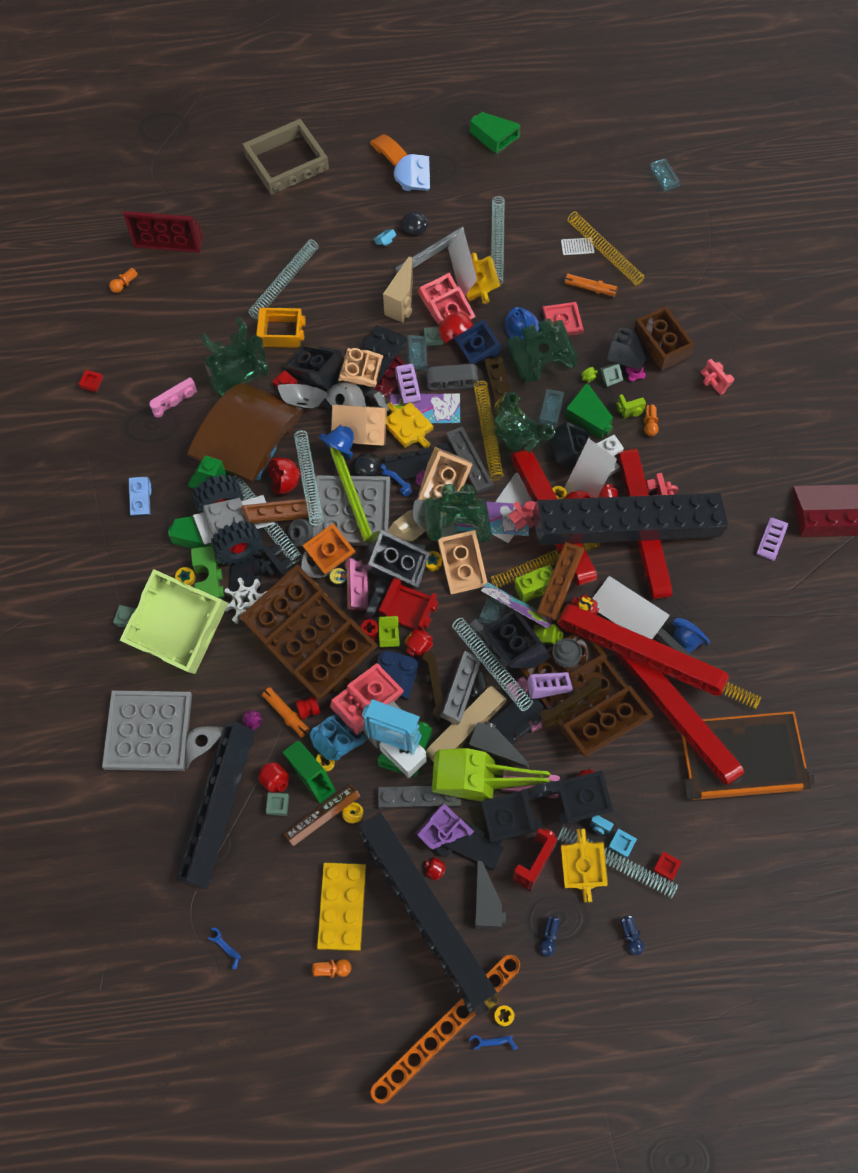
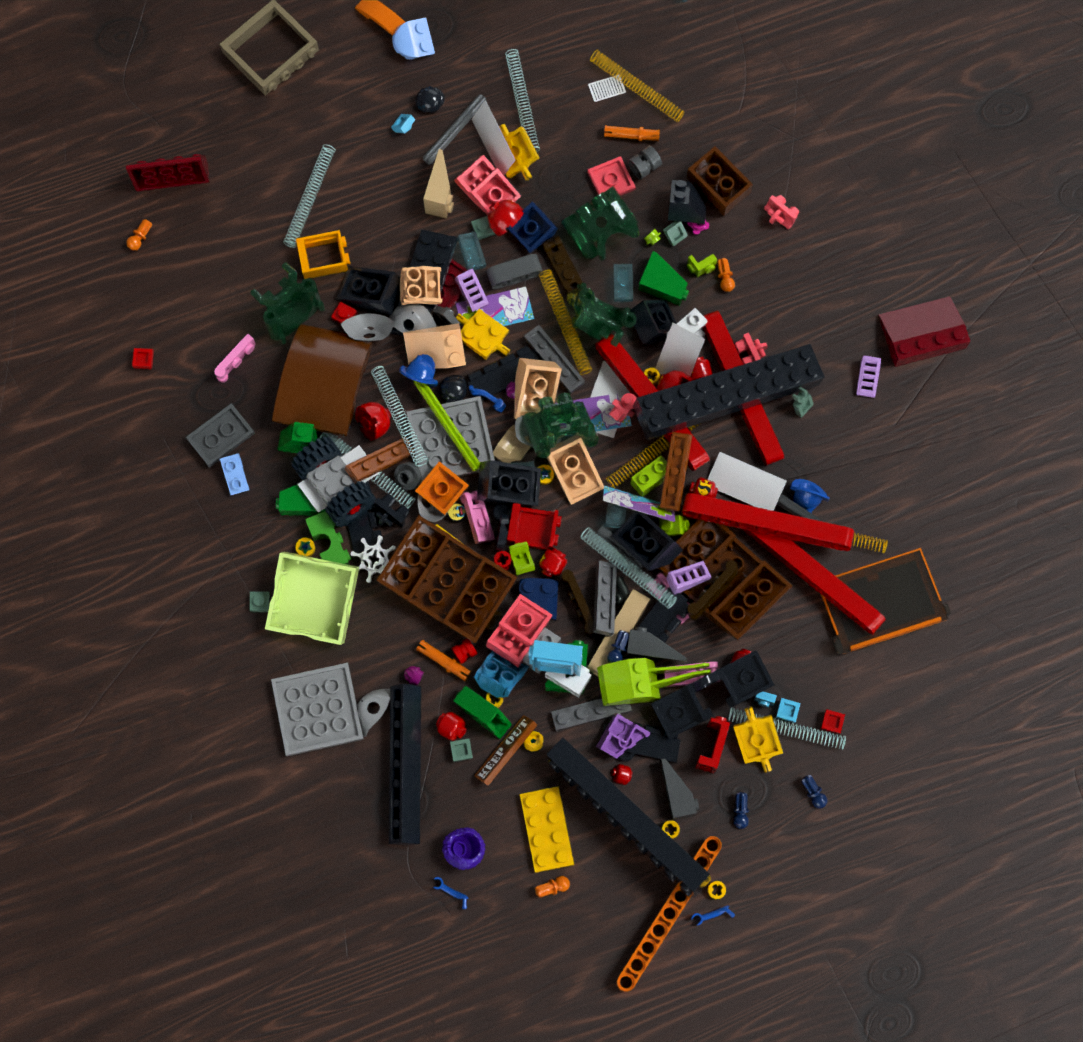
camera: 15 degrees left, 10 degrees up
blue helmet [504,307,540,341] -> none
dark grey plate [553,639,582,667] -> none
none -> dark grey plate [186,403,255,468]
none -> dark purple hair [442,827,485,870]
none -> dark blue axle [607,630,629,663]
none -> dark grey wheel [628,145,662,180]
none -> yellow bush [662,820,680,839]
none -> sand green plate [792,387,814,418]

